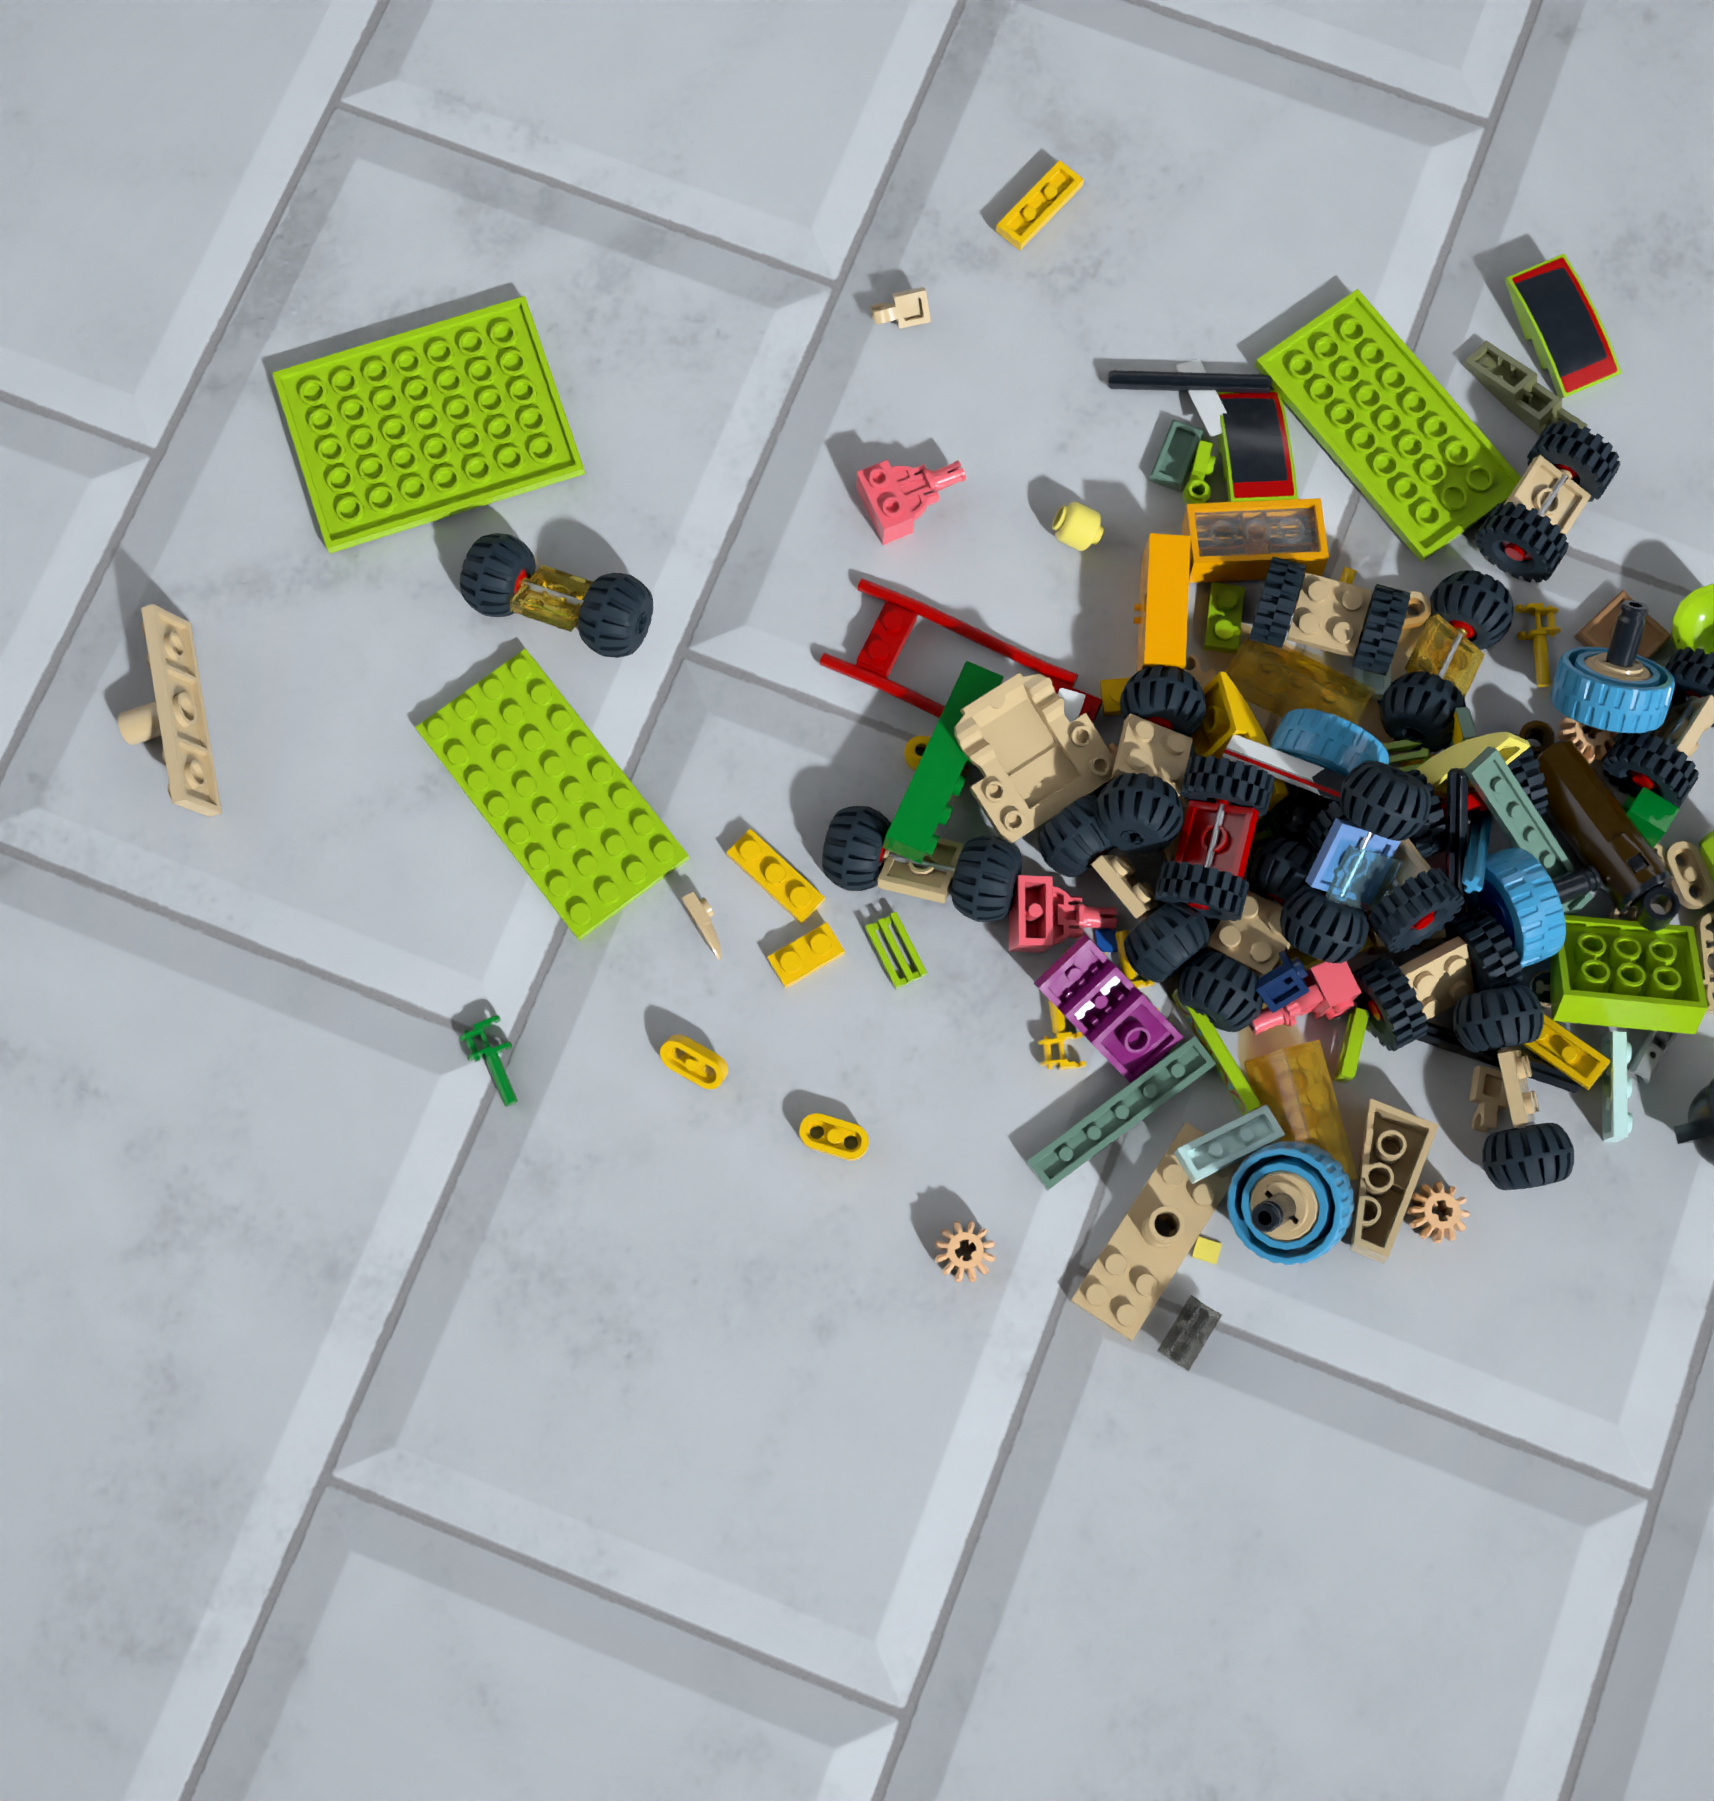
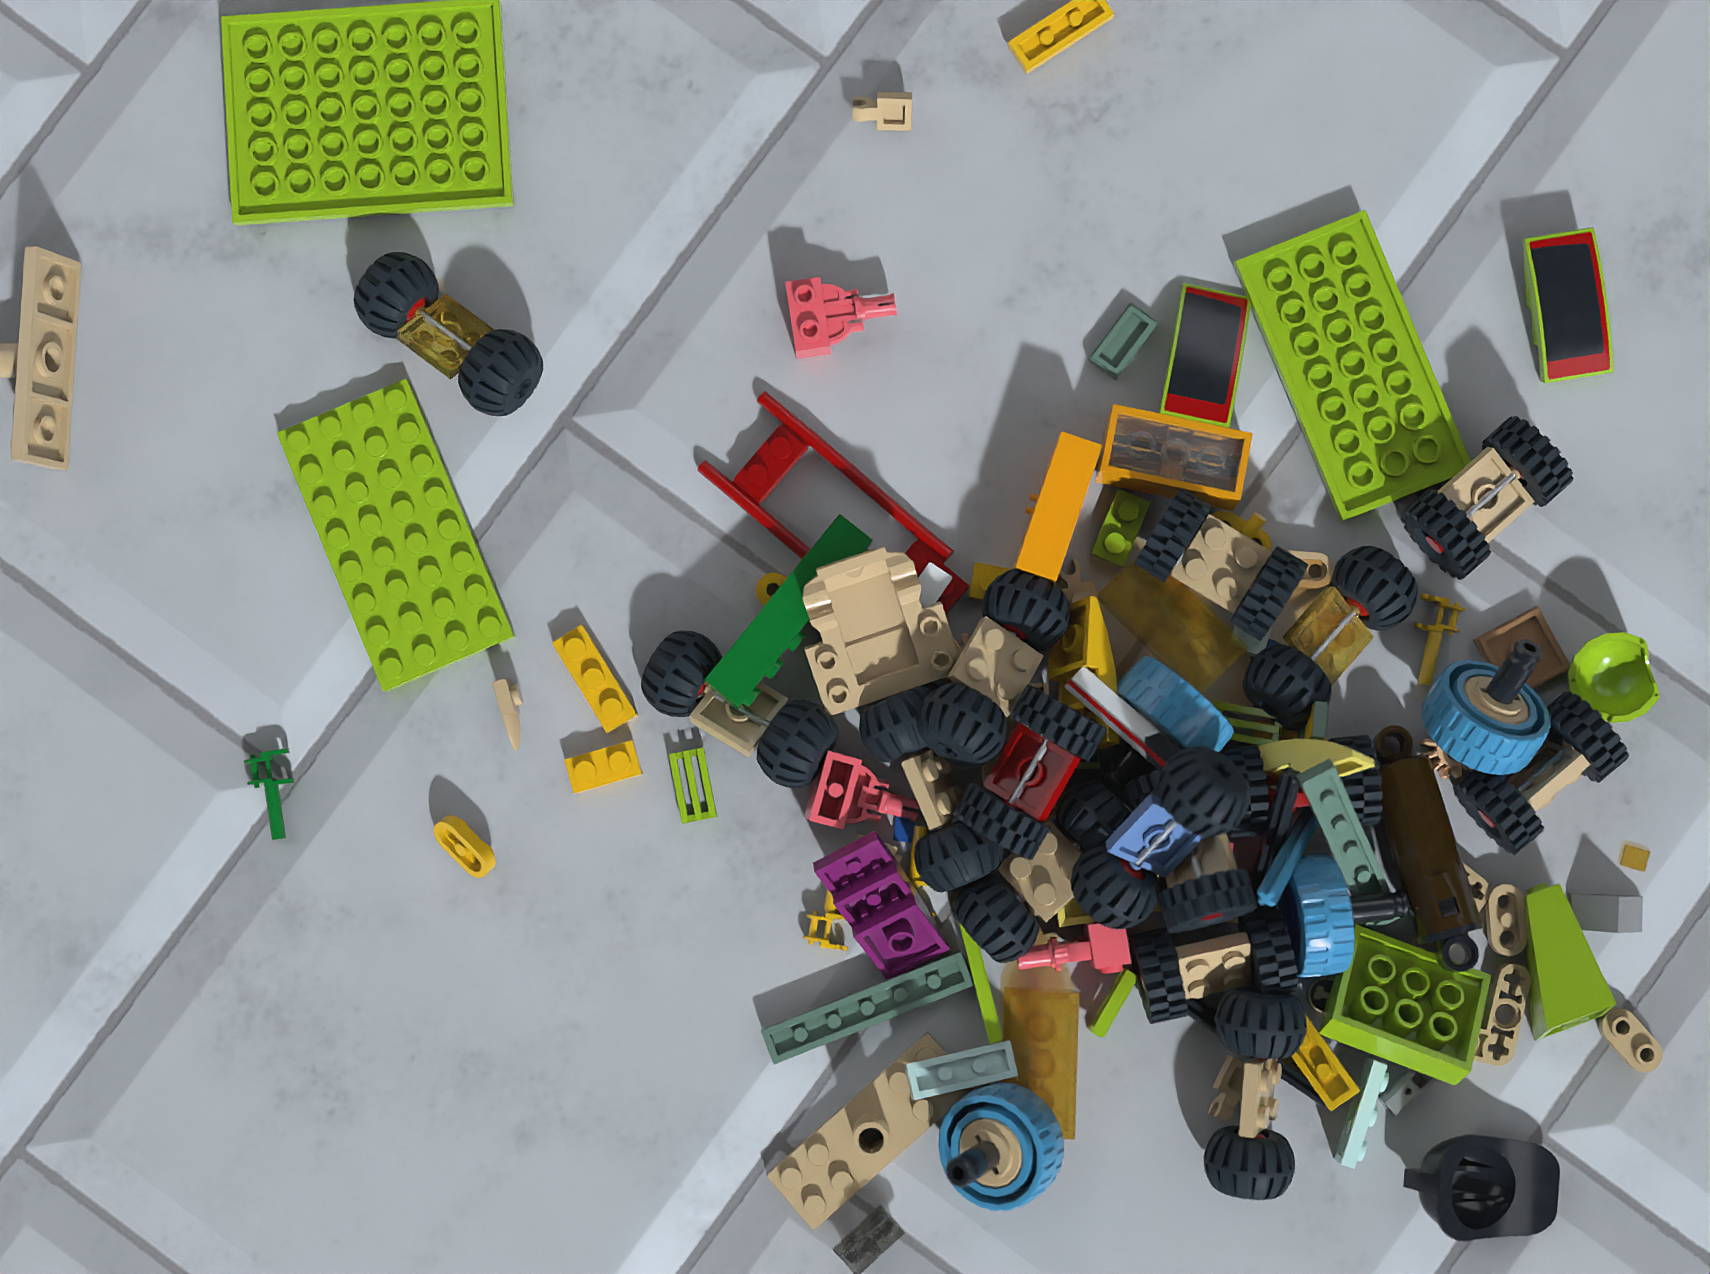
camera: 20 degrees right, 10 degrees up
yellow plate [799,1113,869,1161] -> none
light nougat gear [935,1221,995,1282] -> none
light yellow head [1052,501,1104,551] -> none
black axle [1108,370,1271,393] -> none
white sticker [1176,359,1227,436] -> none
lime plate [1182,440,1216,505] -> none
light yellow window [1192,1236,1222,1265] -> none
dark blue bracket [1255,950,1309,1013] -> none
clear light blue piece [1325,845,1403,913] -> none
tan wedge [1350,1098,1439,1264] -> none
light nougat gear [1406,1182,1470,1244] -> none
olive slope [1464,341,1588,436] -> none
green brick [1622,787,1680,848] -> none

